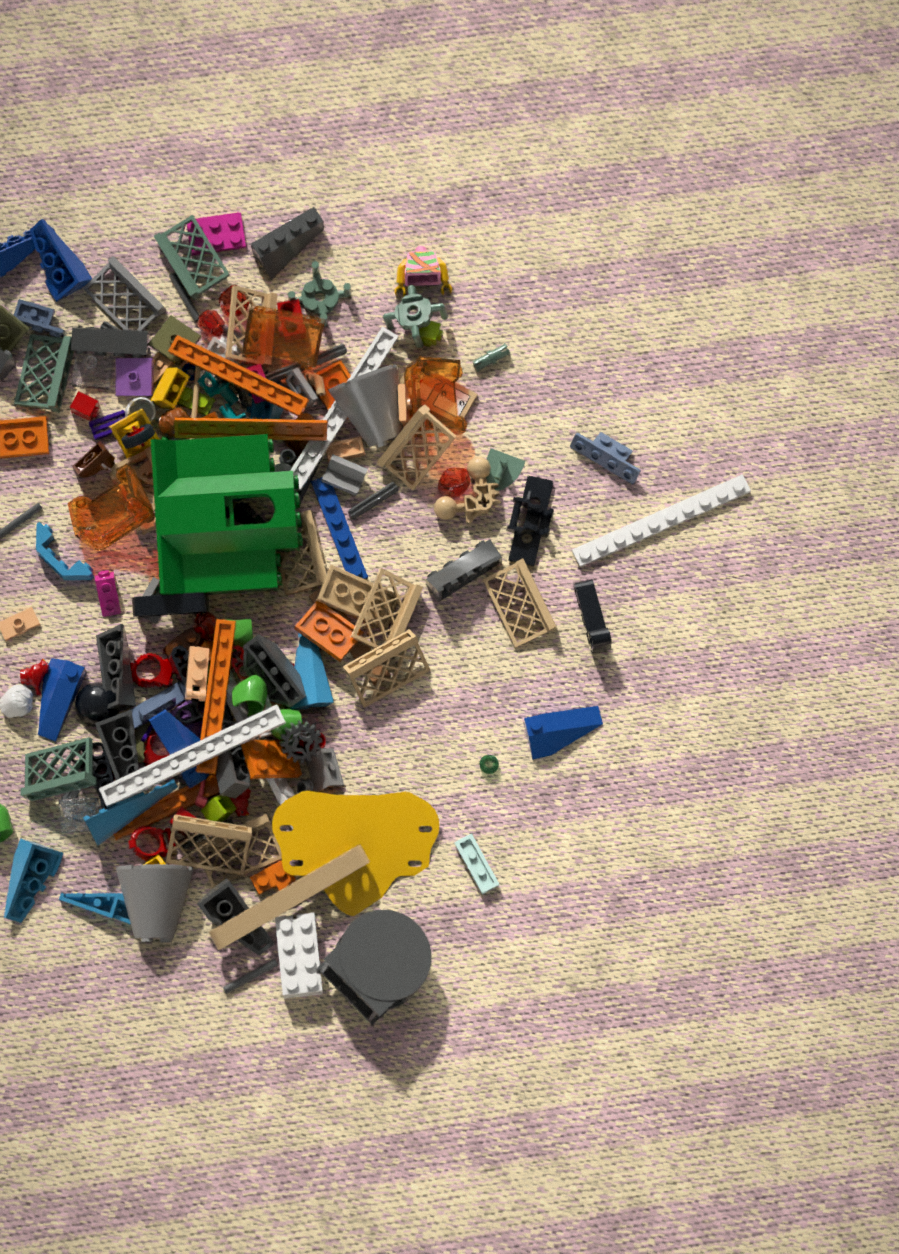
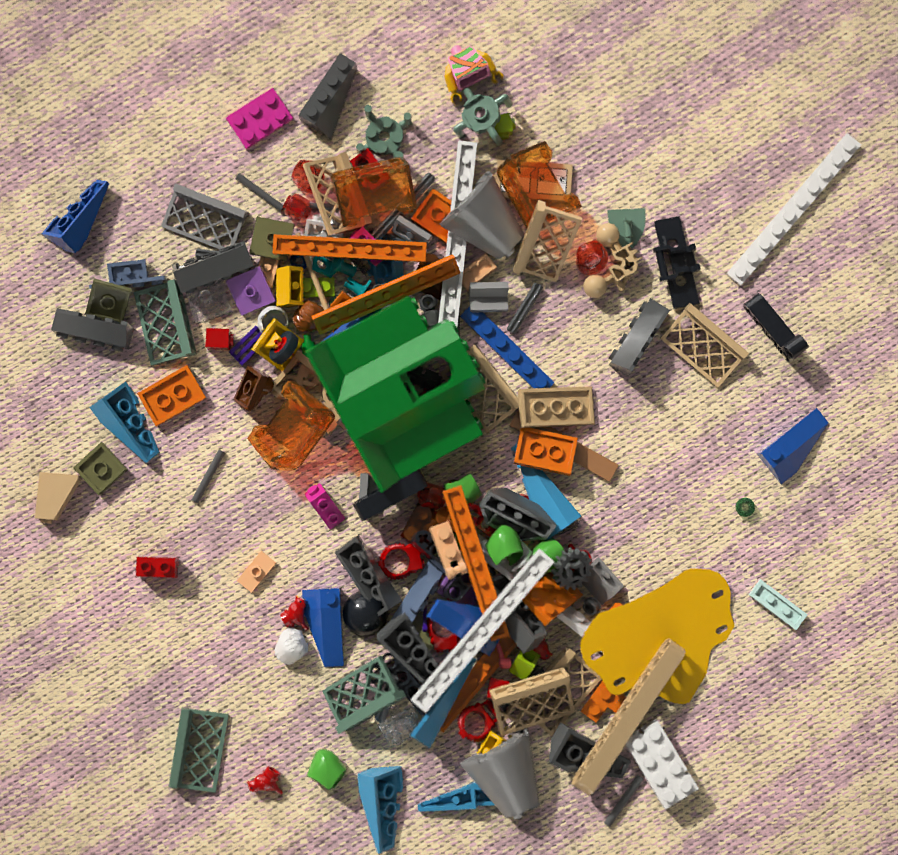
camera: 25 degrees left, 10 degrees up
blue wedge [30,219,92,302] -> none
dark azure slope [36,522,94,580] -> none
sand green fence [154,214,231,300] -> none
tan arm [304,372,326,396] -> none
dark grey brick [317,910,432,1026] -> none
tan fence [343,629,431,708] -> none
tan fence [350,568,423,649] -> none
light nougat plate [398,384,412,425] -> none
sand green pin [472,343,511,371] -> none
sand blue bracket [570,432,641,484] -> none

